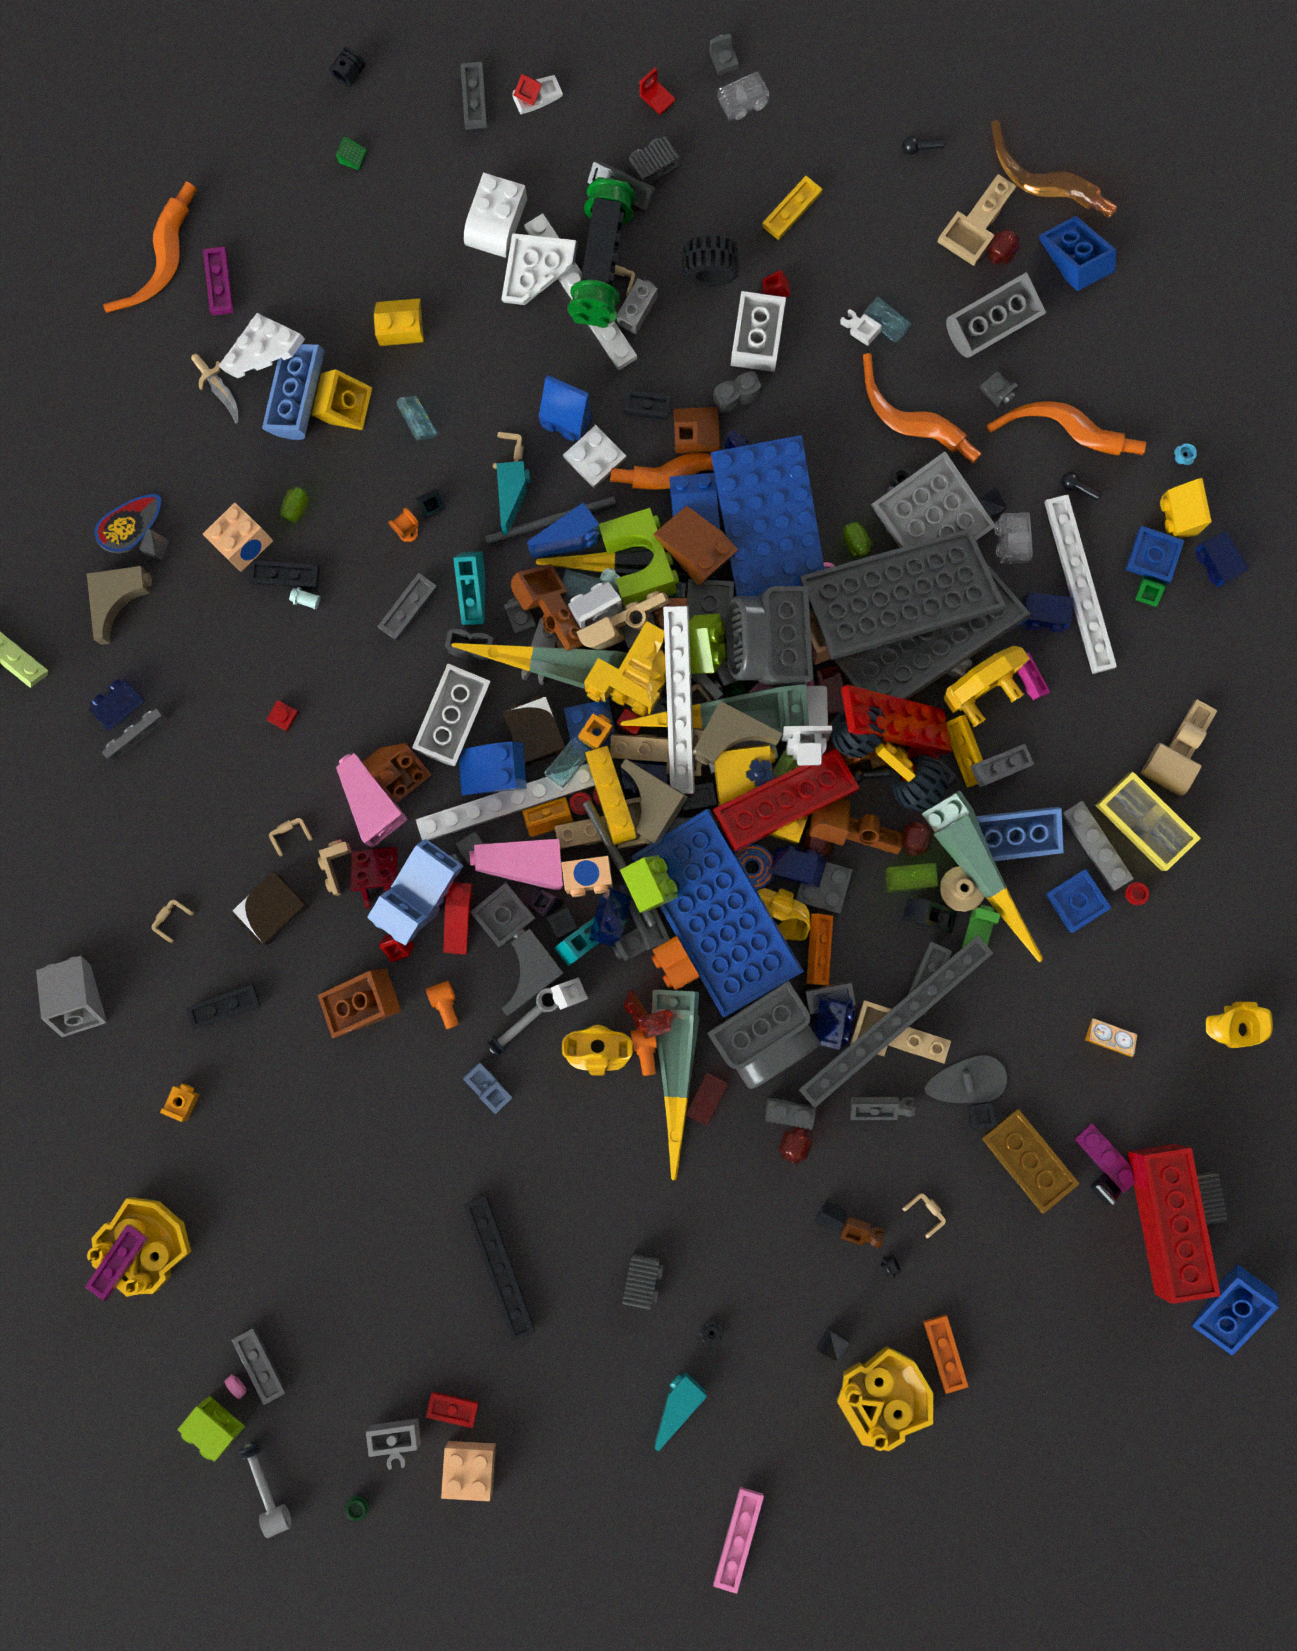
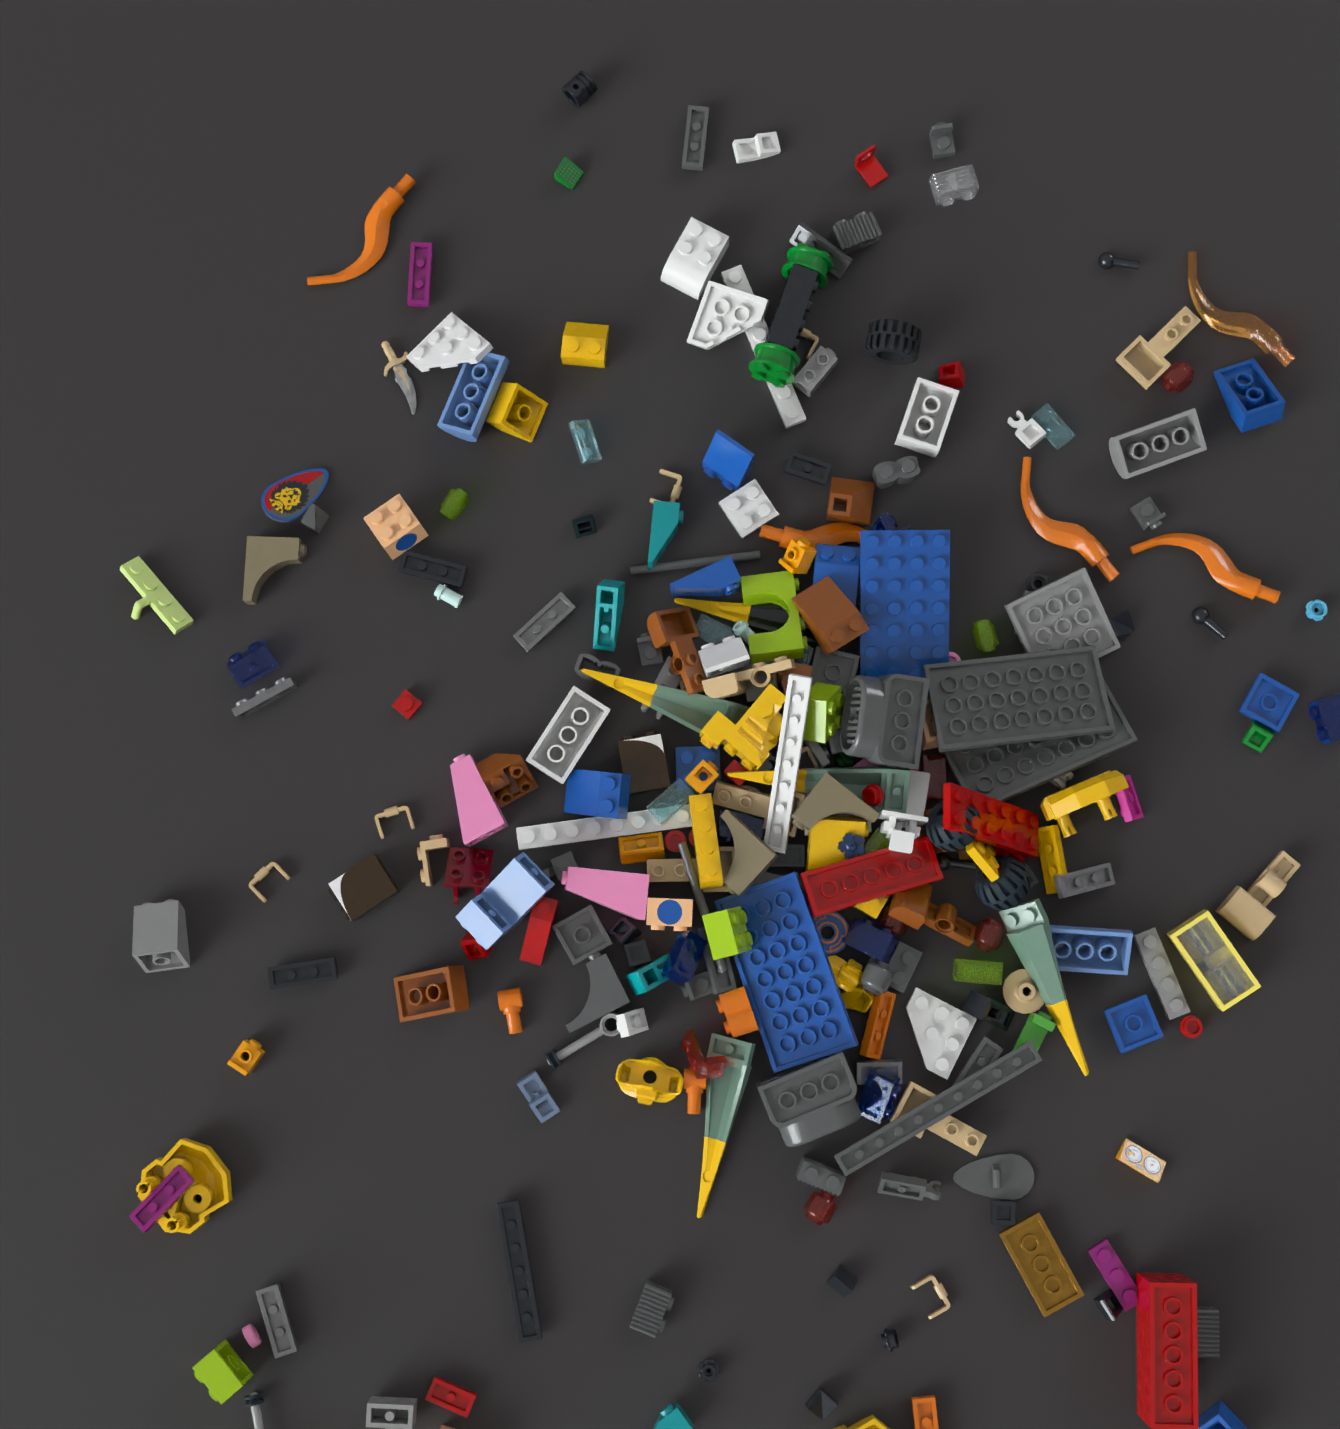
camera: 10 degrees right, 0 degrees up
orange connector [388,507,419,542] -> none
red plate [513,73,543,106] -> none
clear red plate [686,1073,728,1126] -> none
yellow plate [762,176,822,240] -> none
reddish brown plate [840,1216,885,1248] -> none
clear brick [995,512,1033,564] -> none
clear blue brick [1020,592,1074,632] -> none
white plate [1044,495,1117,674] -> none
yellow slope [1160,478,1211,538] -> none
yellow piece [1206,1002,1273,1048] -> none
none -> light orange brick [778,538,817,574]
none -> dark grey head [860,960,894,996]
none -> red plate [862,784,884,807]
none -> white plate [906,987,977,1079]

